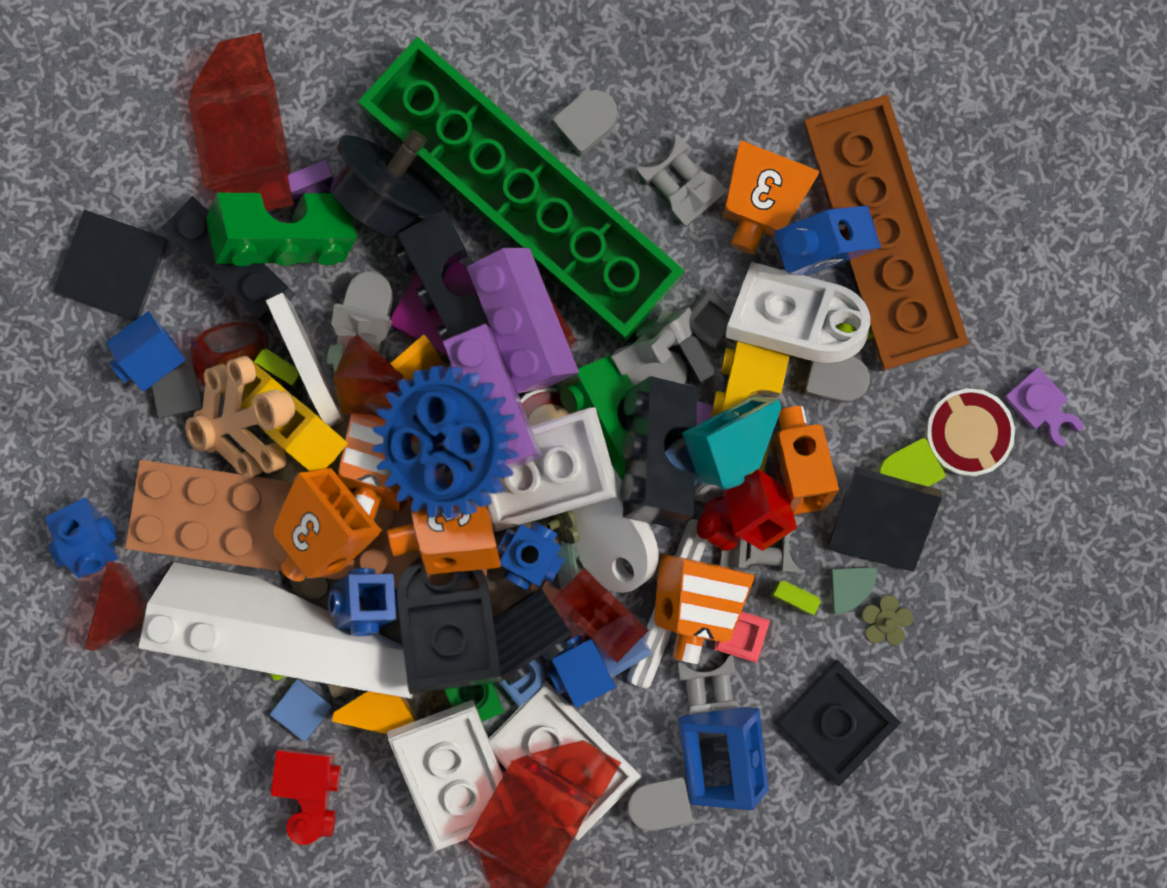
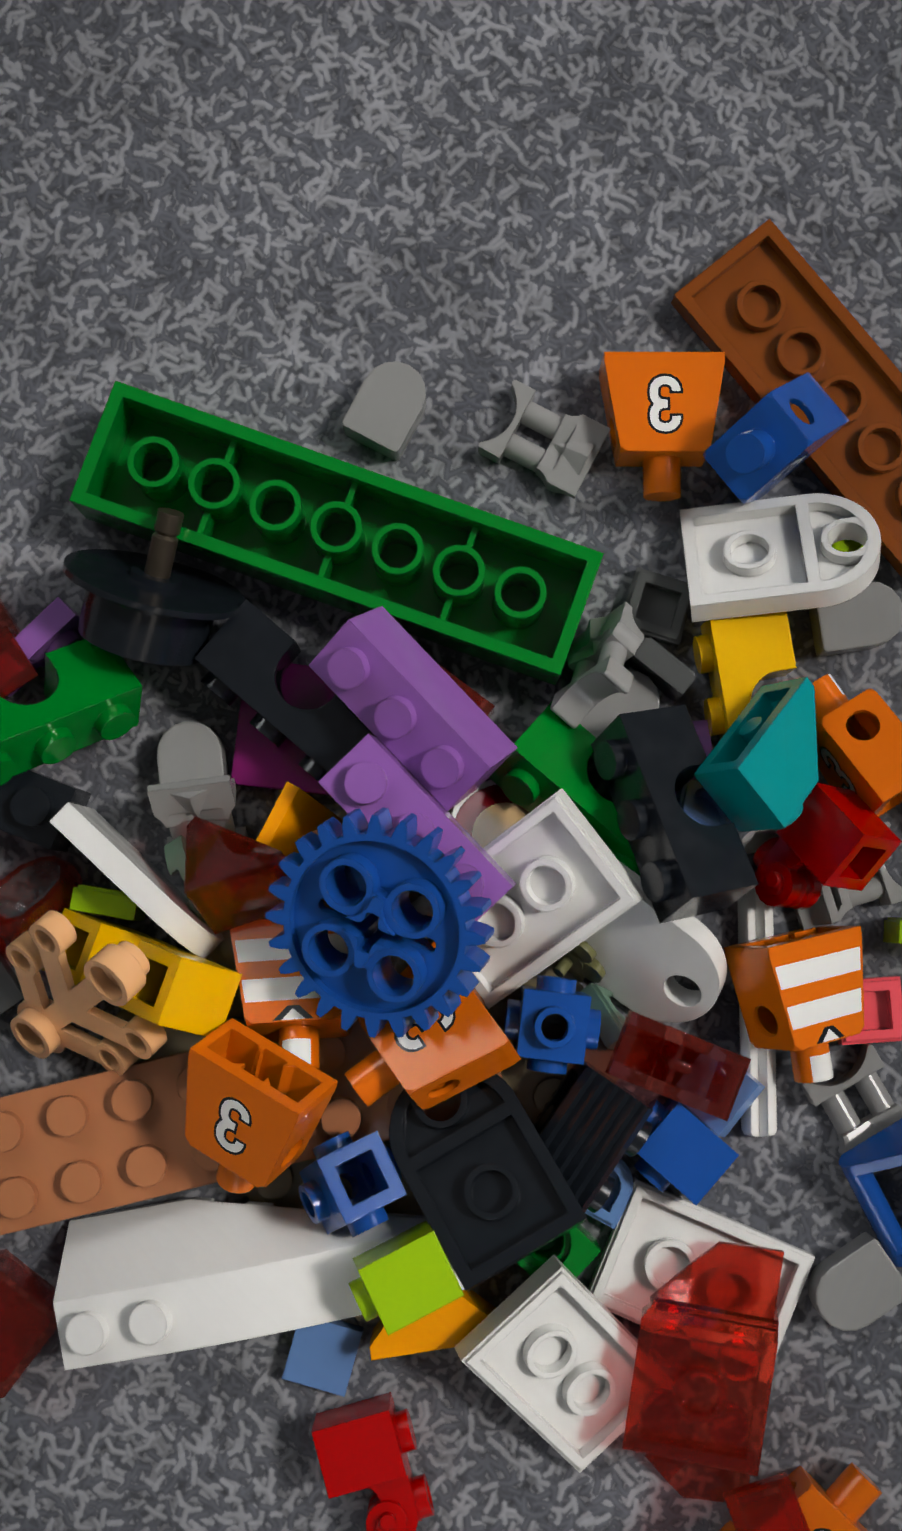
camera: 20 degrees left, 0 degrees up
none -> lime brick [348,1220,464,1336]

